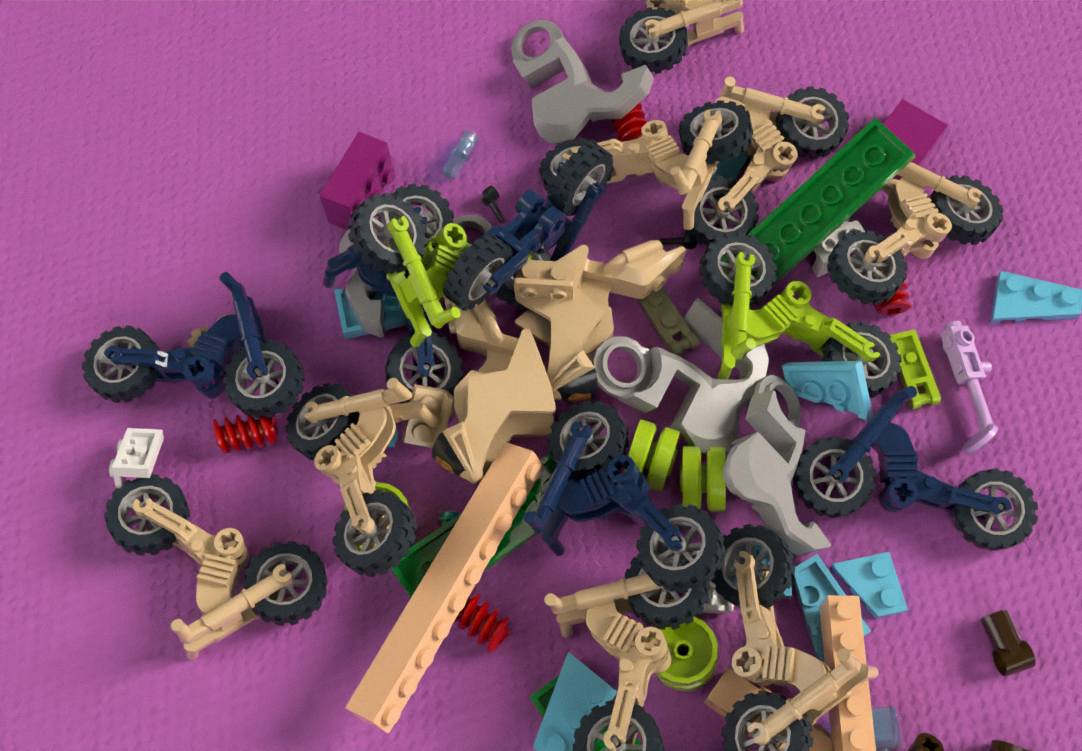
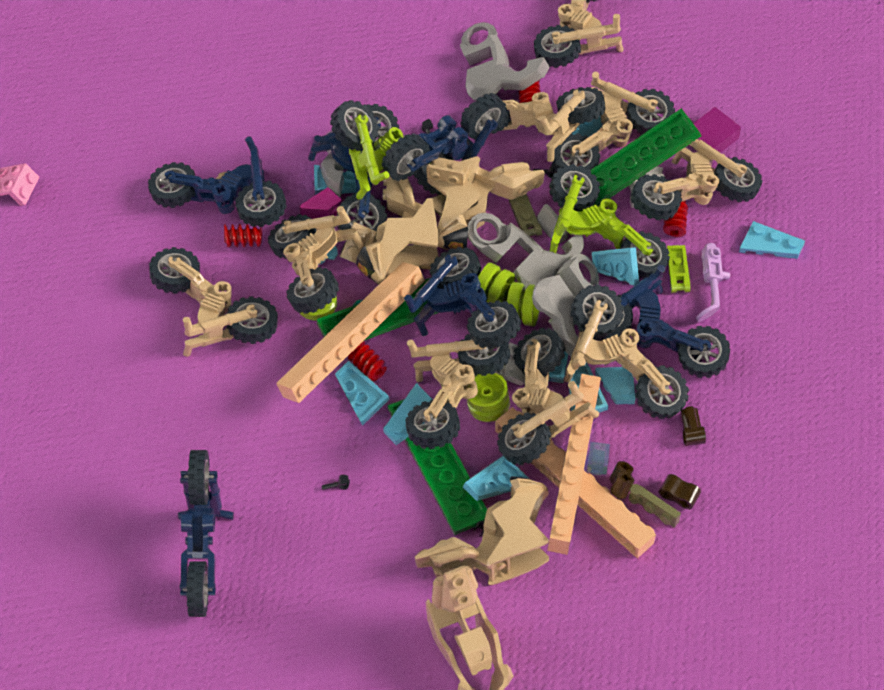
camera: 10 degrees right, 10 degrees down
white bracket [109,428,164,488] -> none
magenta brick [320,131,394,231] -> none
clear light blue axle [442,130,478,179] -> none
none -> dark pink slope [299,187,342,219]
none -> medium azure wing [335,361,390,426]
none -> piece [564,284,689,419]

